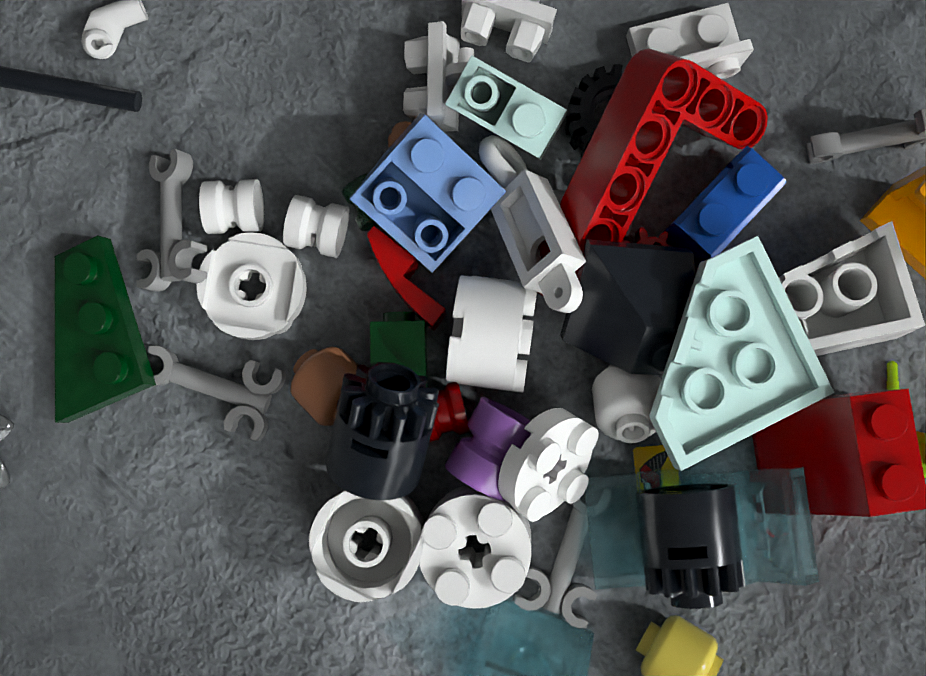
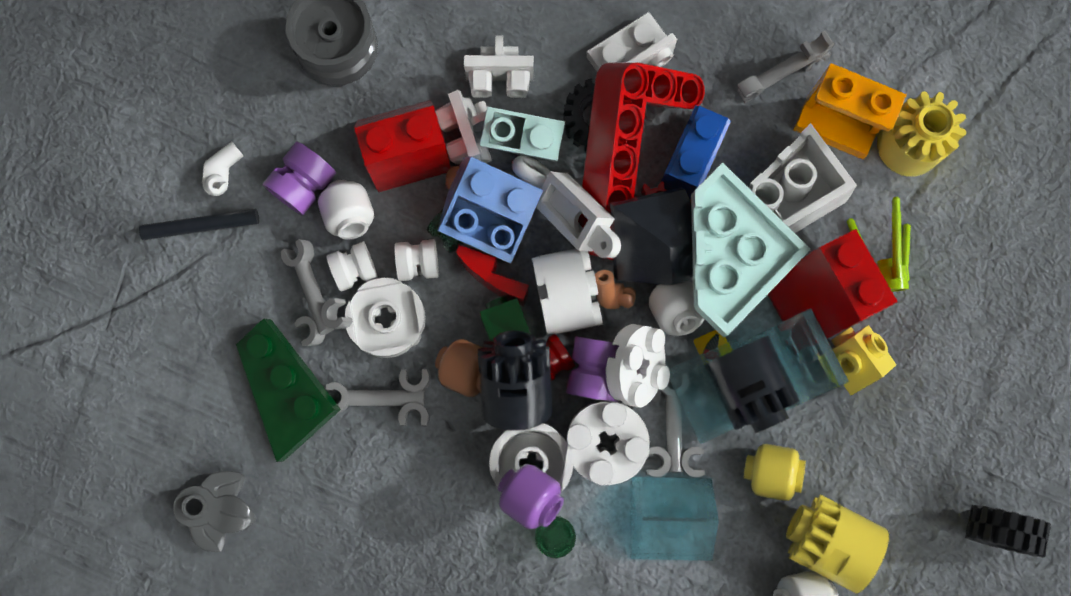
camera: 20 degrees left, 5 degrees down
none -> medium lavender wheel [262,141,336,216]
none -> white head [318,180,374,240]
none -> red slope [354,100,451,193]
none -> medium lavender head [498,464,564,529]
none -> clear green wheel [535,516,576,558]
none -> nougat arm [595,270,636,309]
none -> light yellow brick [823,325,896,395]

